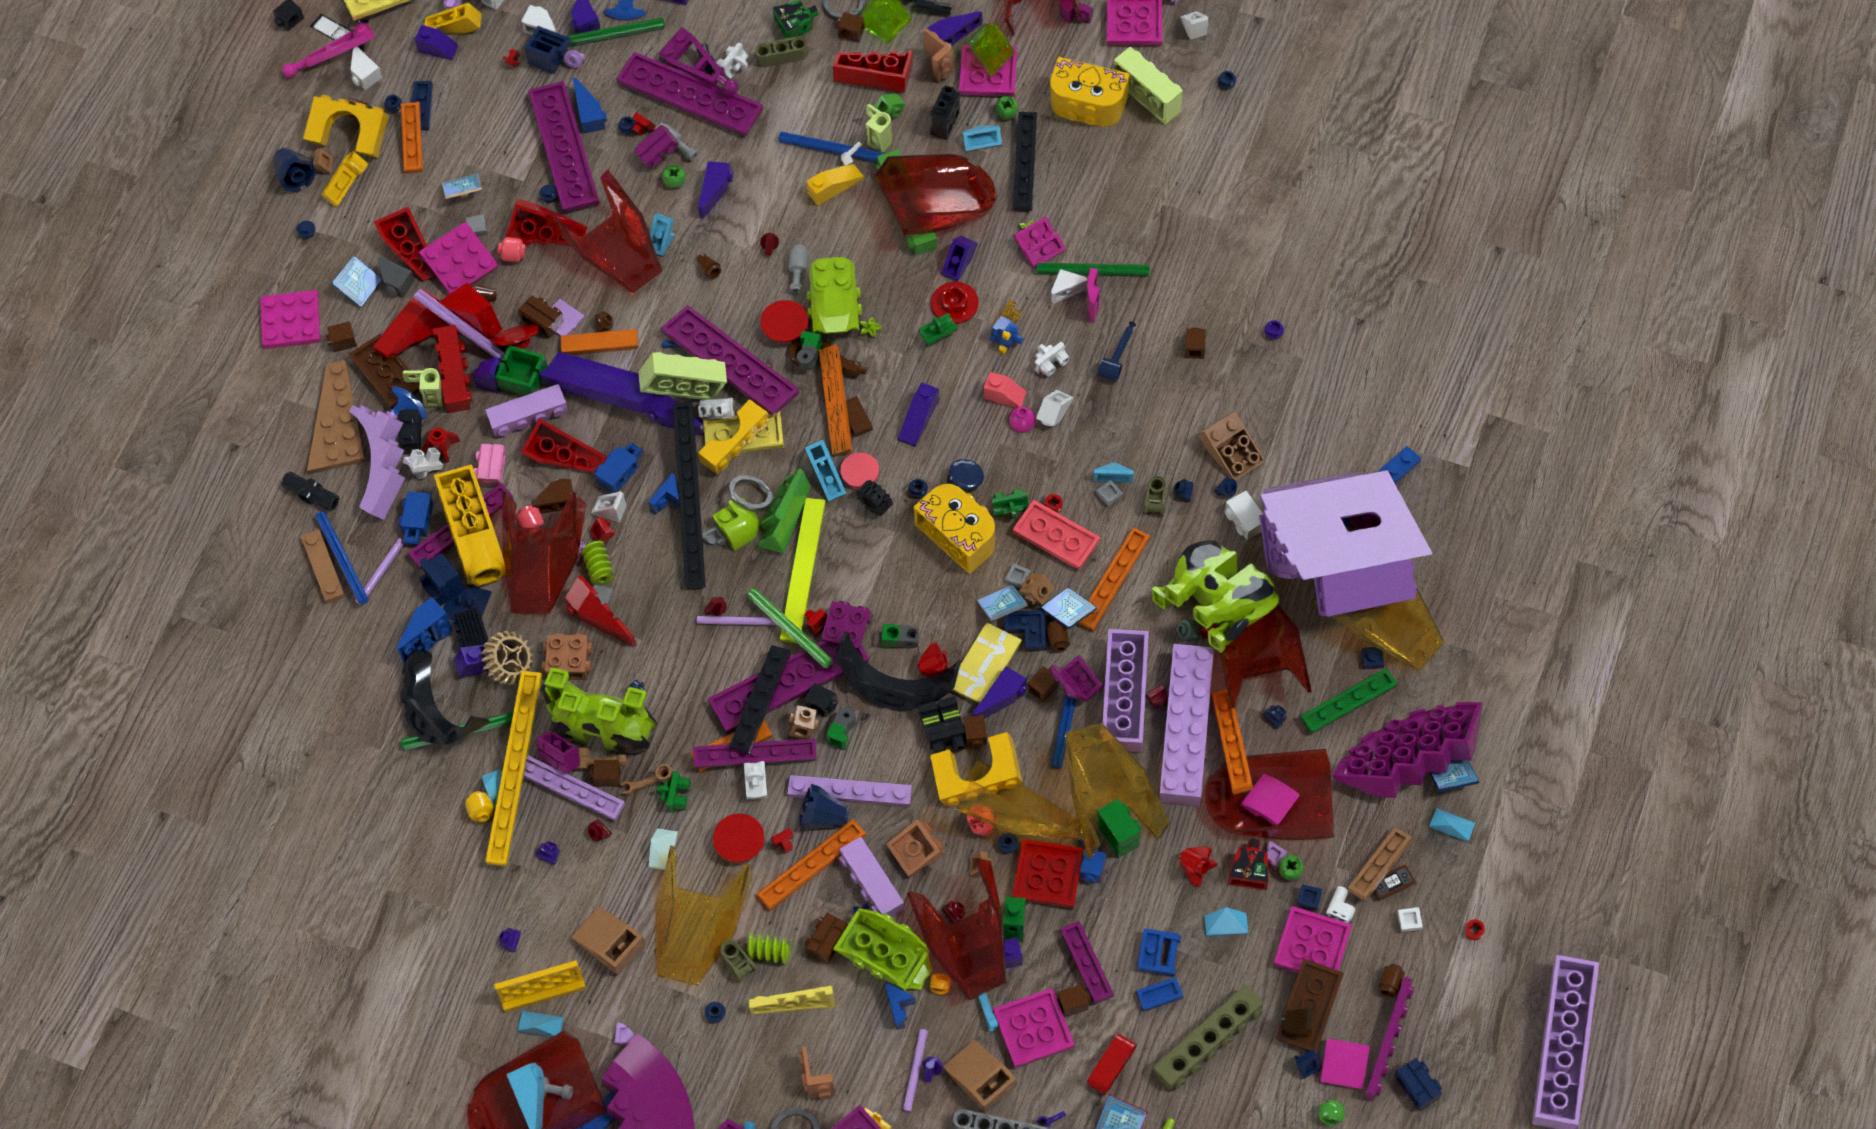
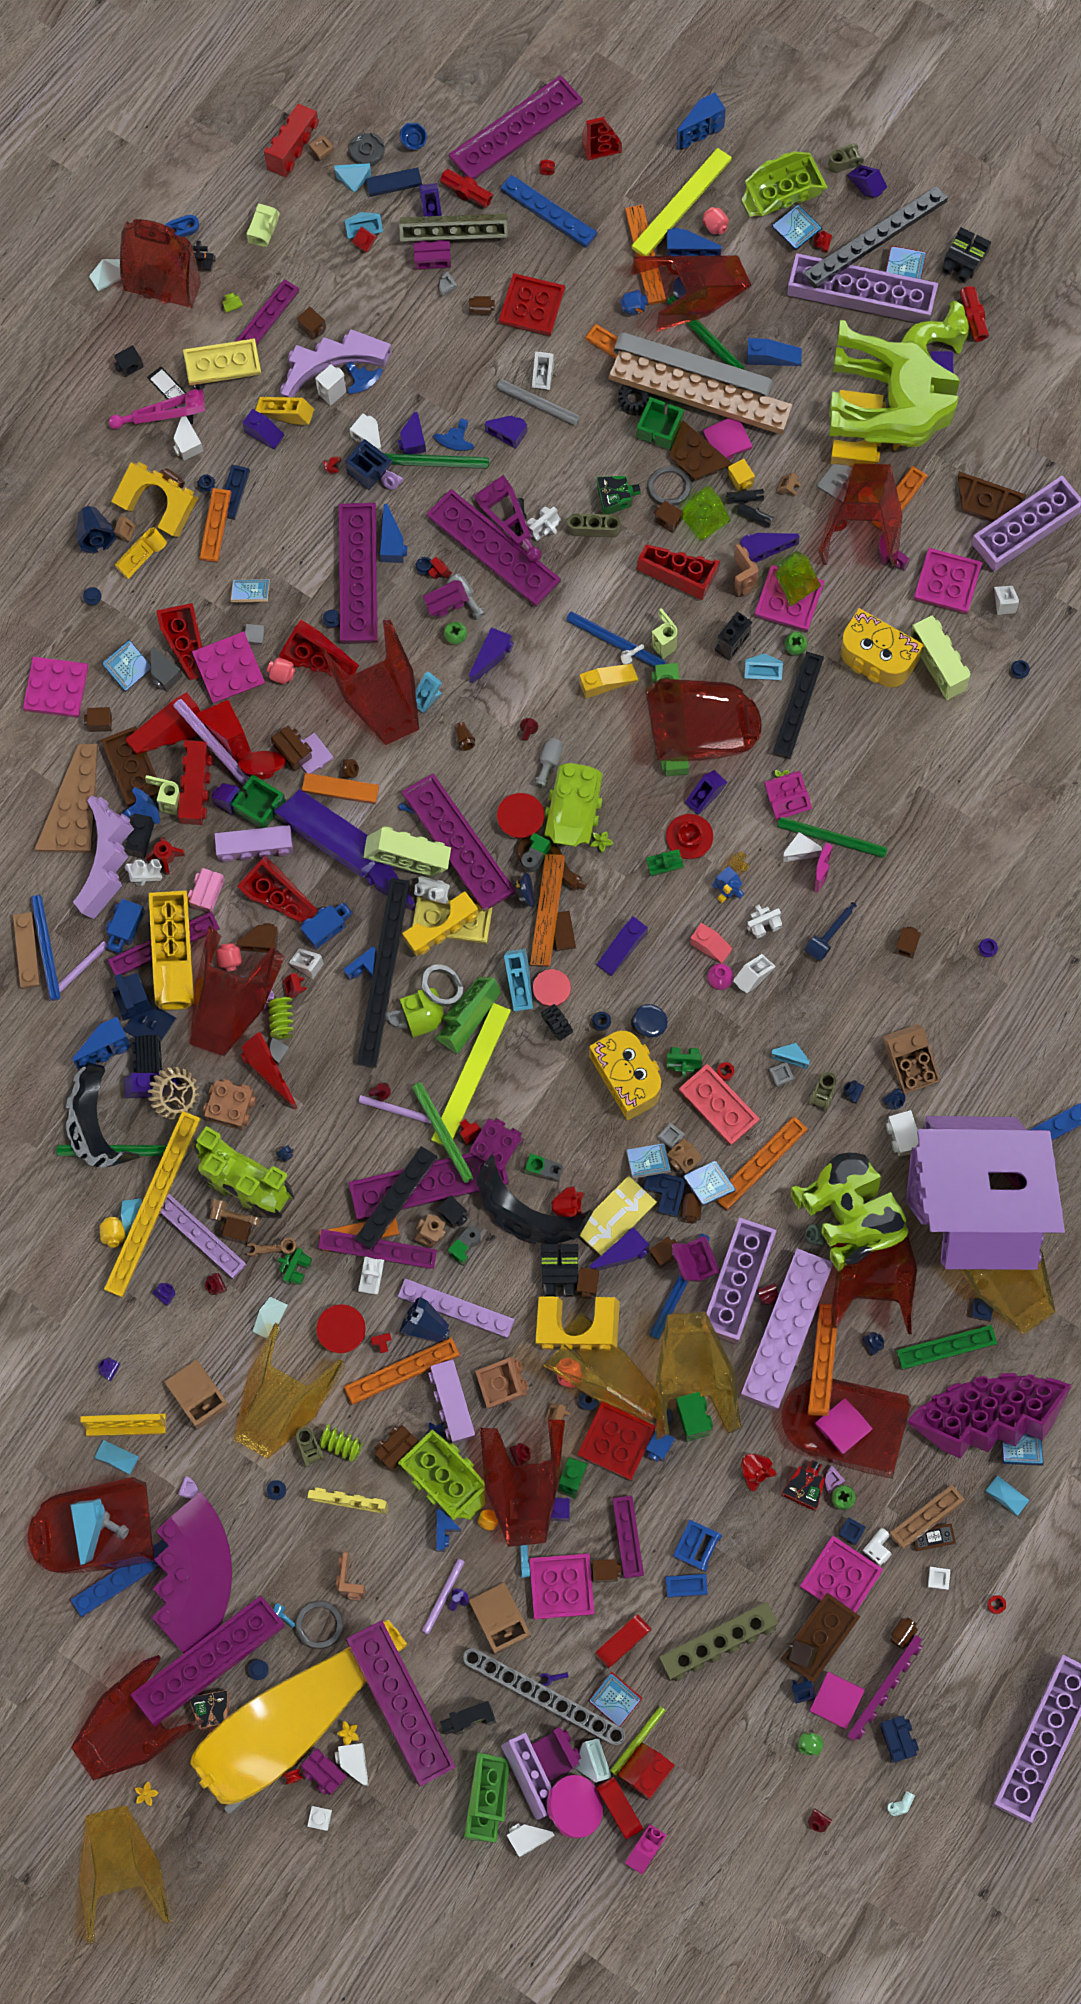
camera: 15 degrees right, 10 degrees up
black piece [281,471,340,512] -> none
reddish brown cone [471,284,497,301] -> none
magenta brick [536,730,580,774] -> none
bright green brick [875,93,905,118] -> none
medium azure slope [1205,907,1248,937] -> none
none -> dark blue piece [510,873,535,908]

